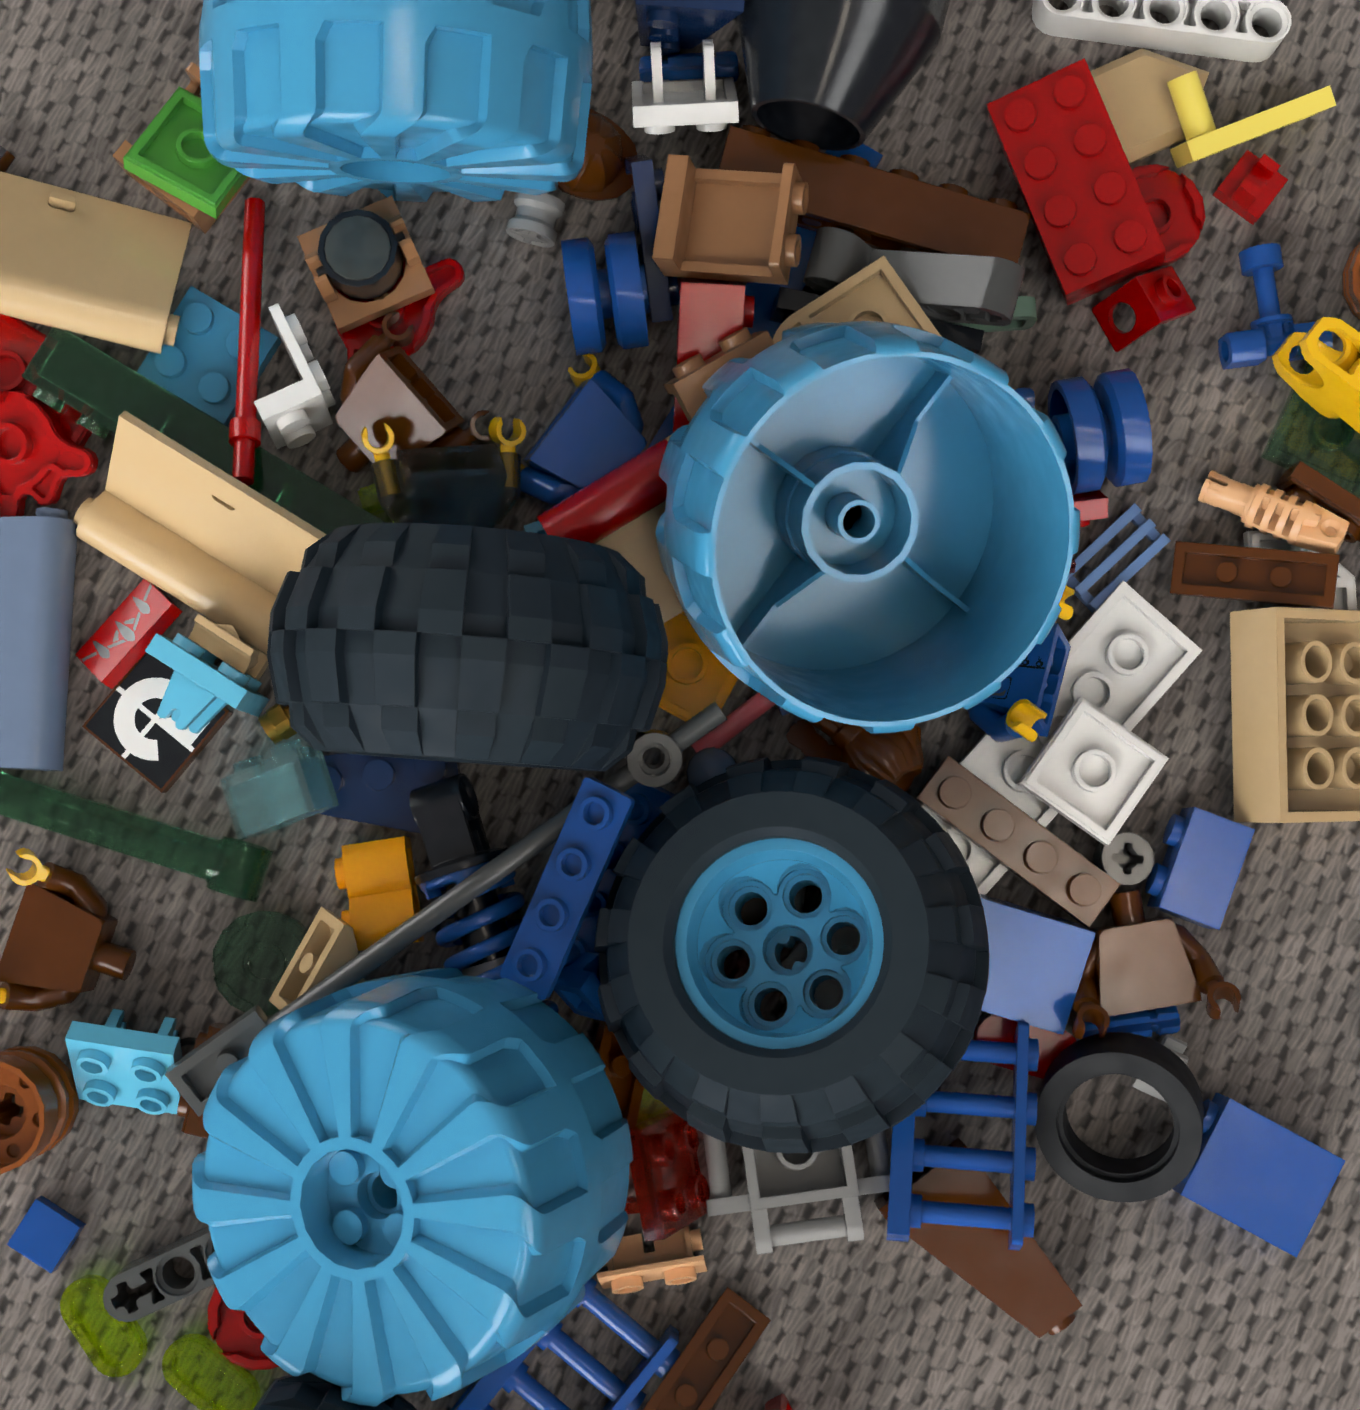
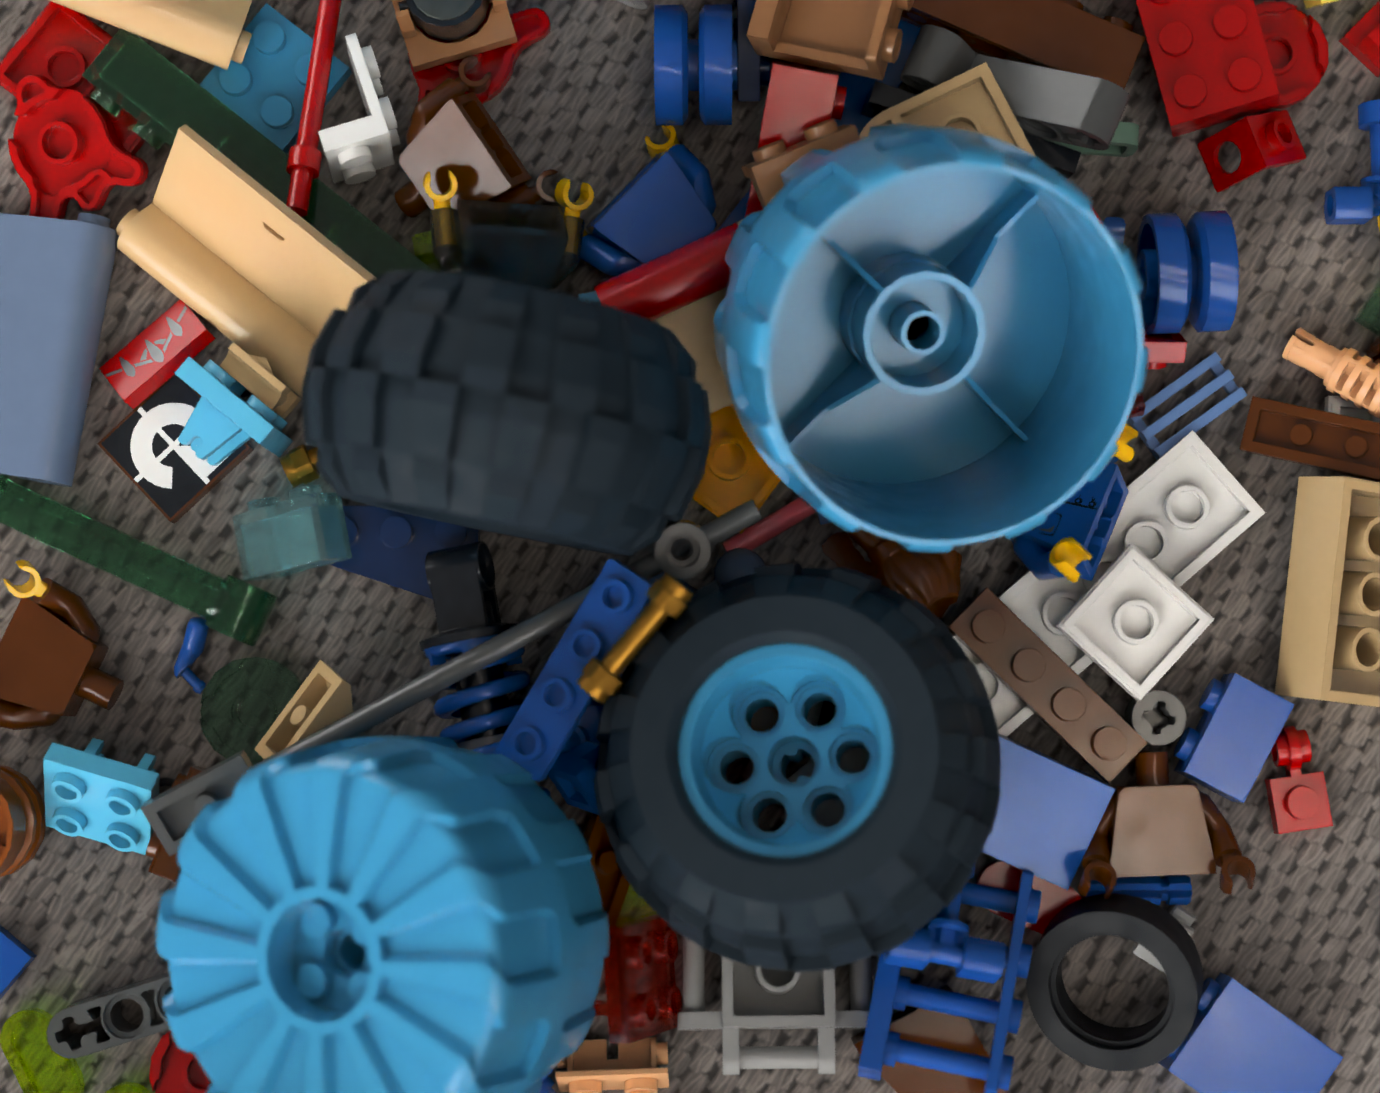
camera: 10 degrees right, 0 degrees up
light orange brick [334,836,424,951] -> none
none -> blue piece [174,617,209,694]
none -> pearl gold bar [577,573,693,704]
none -> blue bar [883,864,1005,984]
none -> red plate [1265,725,1333,834]

